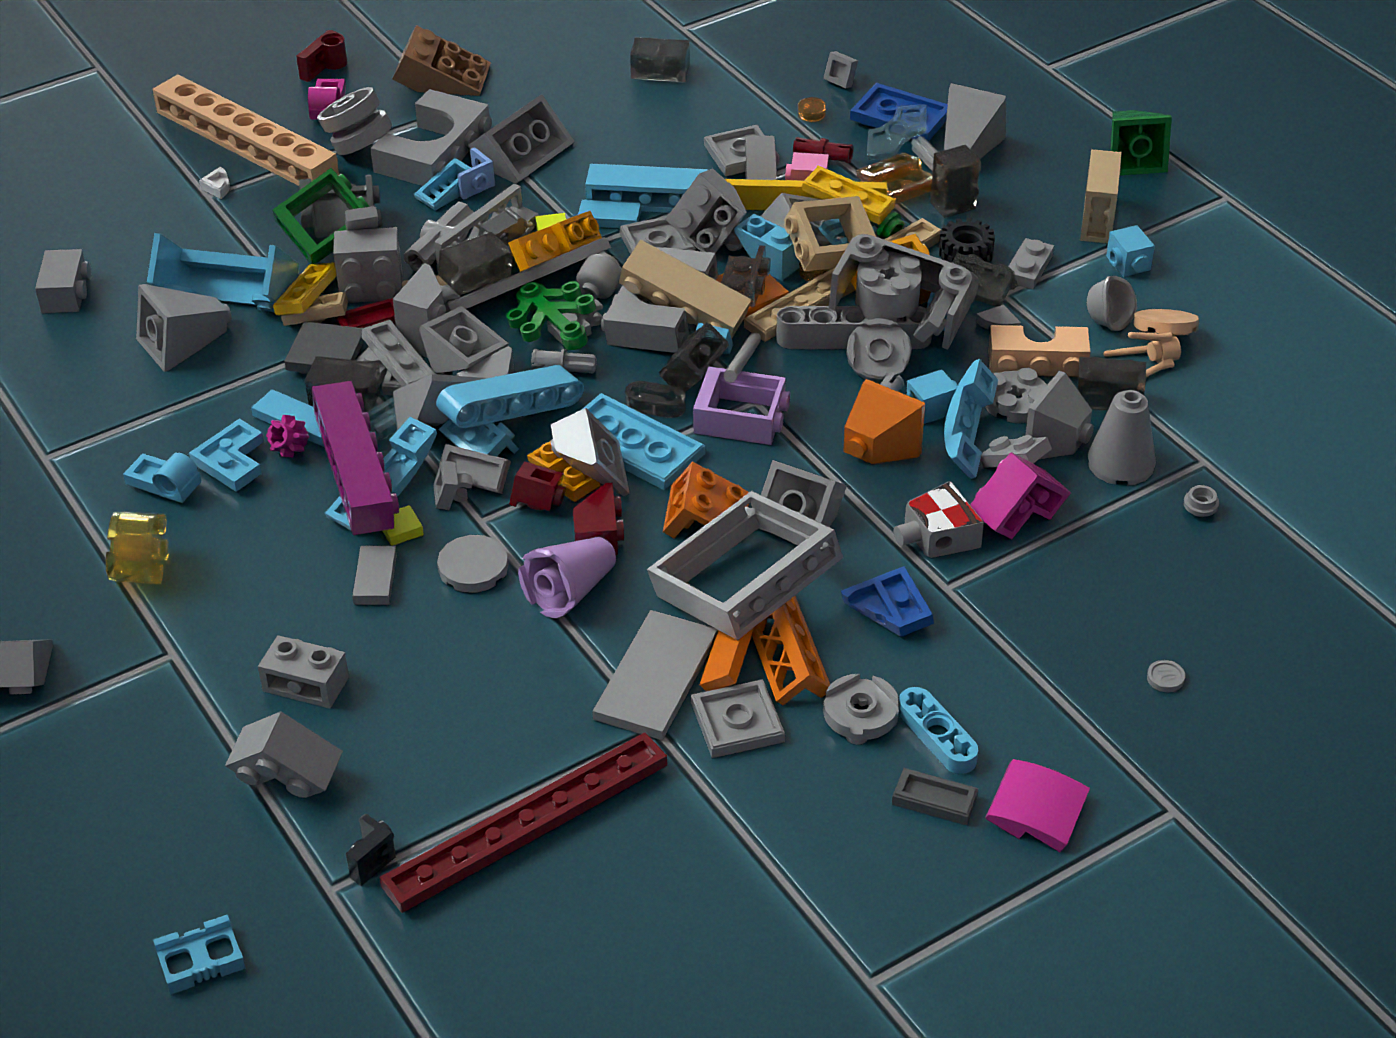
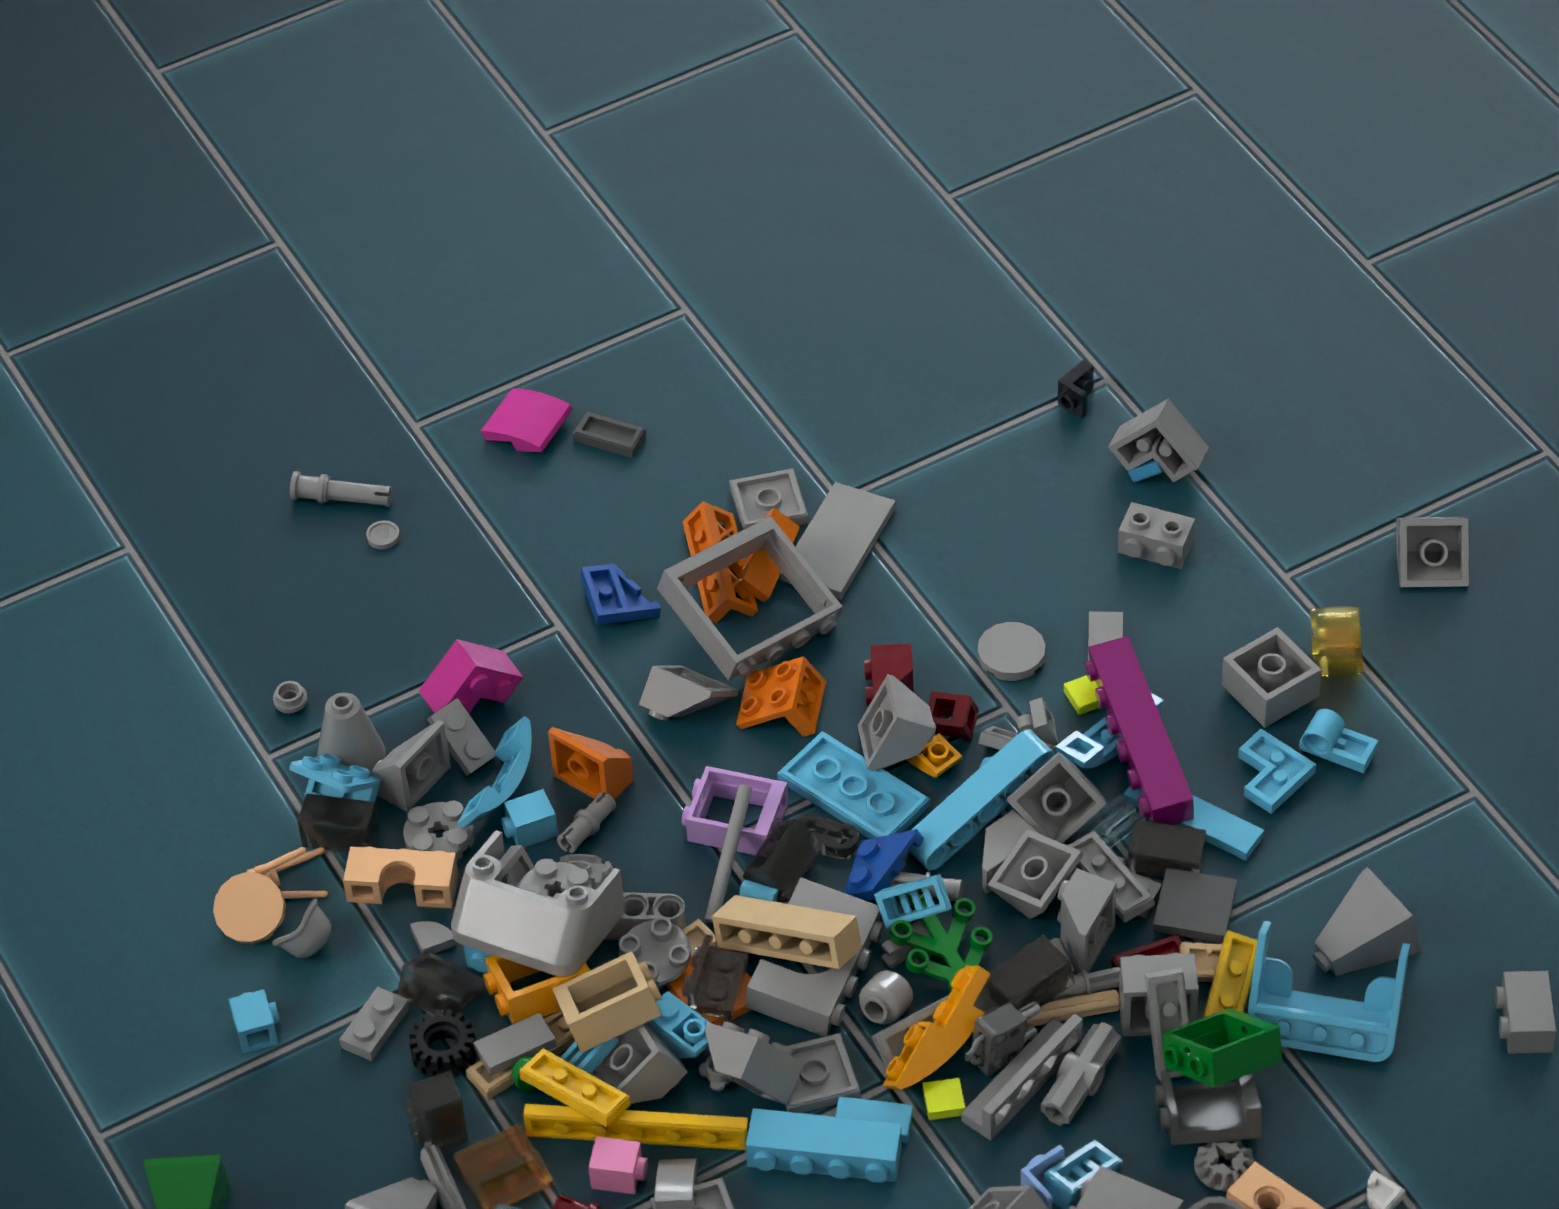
camera: 175 degrees left, 5 degrees up
medium azure piece [153,915,246,995] -> none
dark pink gear [266,415,309,457] -> none
dark red plate [380,732,667,913] -> none
lavender cone [518,537,616,618] -> none
light grey plate [823,674,899,745] -> none
torso [893,481,984,558] -> none
medium azure beam [898,687,978,774] -> none
tan window [1080,149,1122,243] -> none
none -> medium azure bracket [289,753,381,821]
none -> light grey pin [290,471,392,507]
none -> light grey tile [473,1012,557,1076]
none -> light grey dish [619,917,691,986]
none -> blue wing [844,829,924,901]
none -> medium azure slope [874,874,952,928]
none -> light grey brick [1221,627,1321,728]

